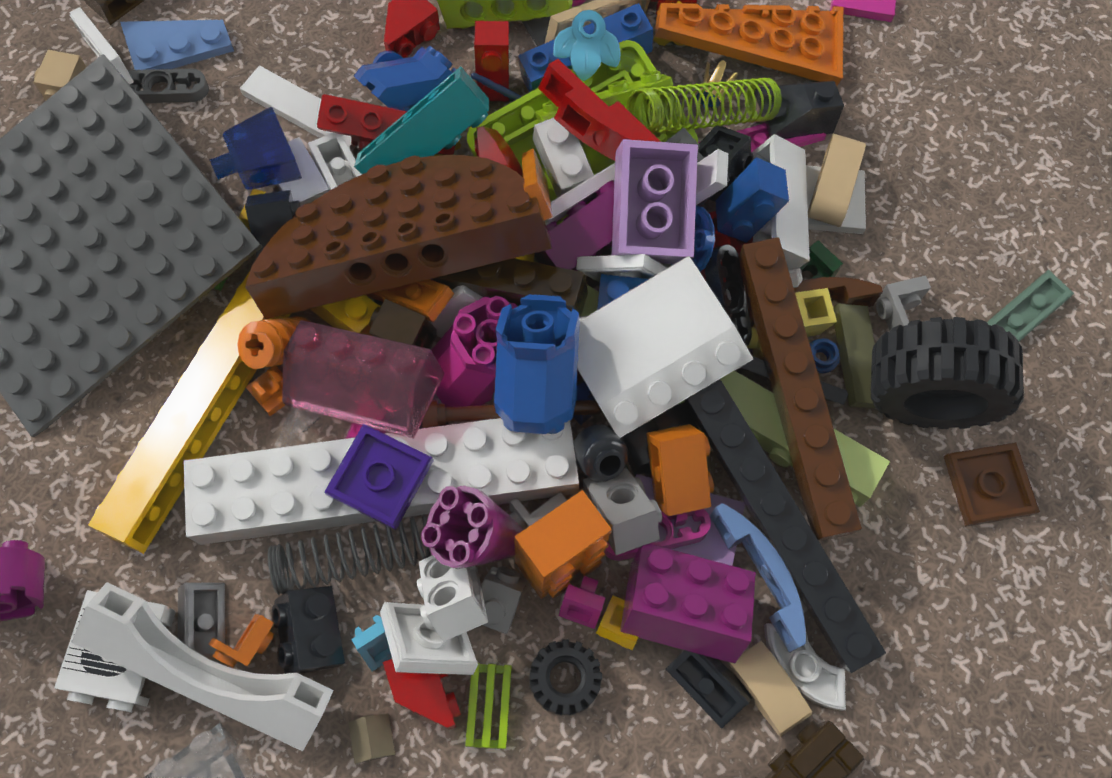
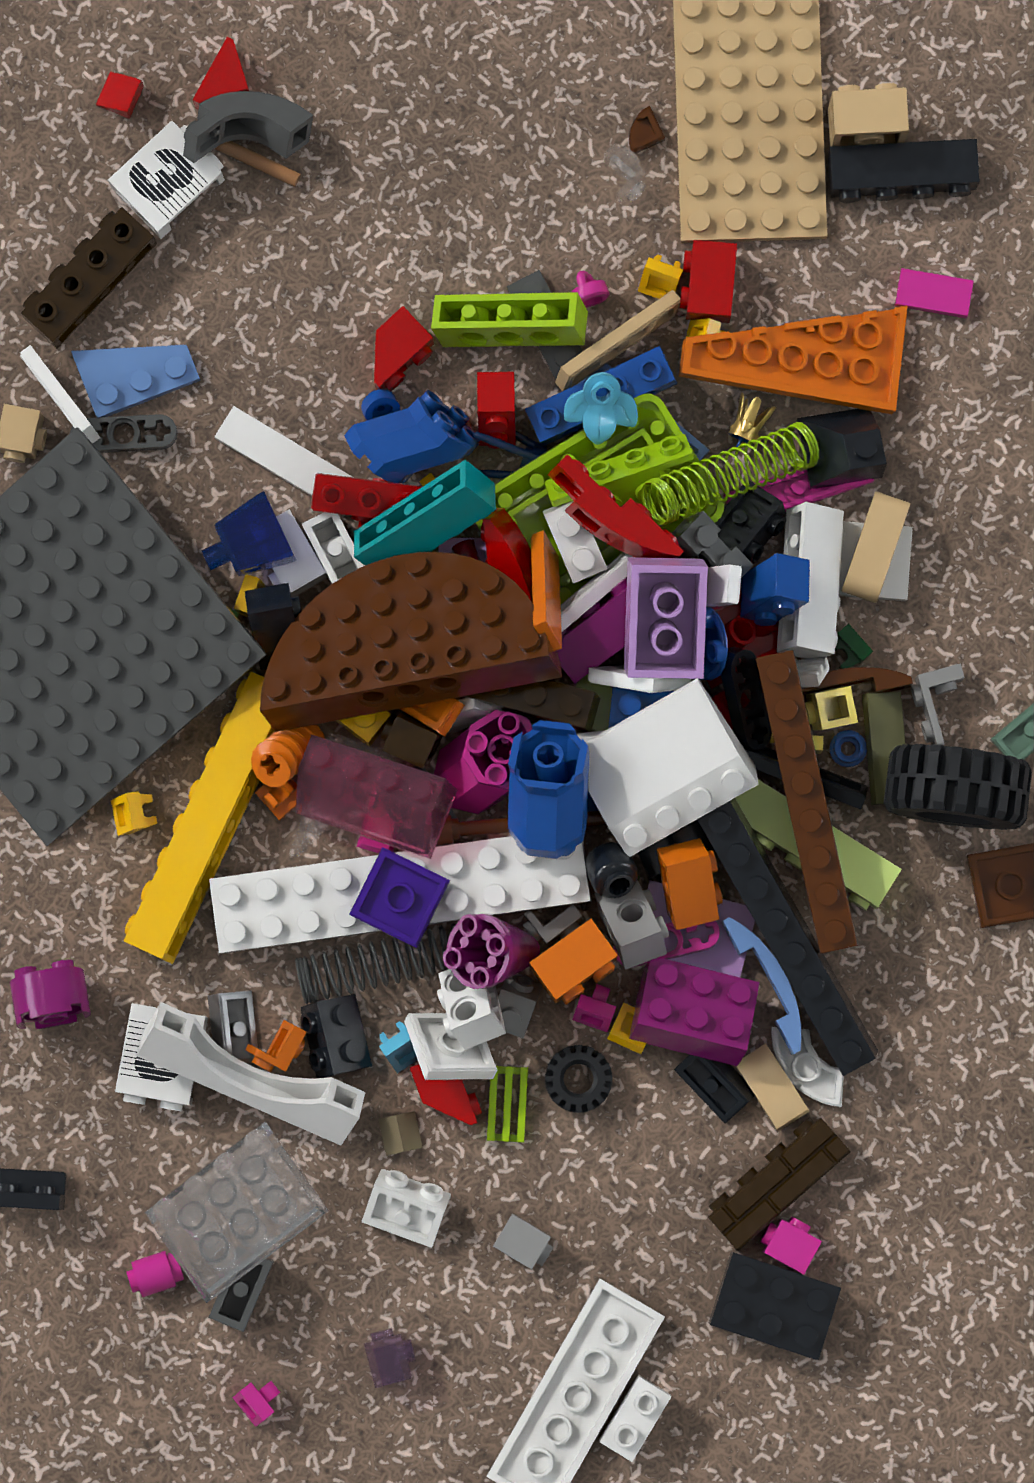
camera: 10 degrees right, 15 degrees up
none -> yellow tile [111,791,157,836]

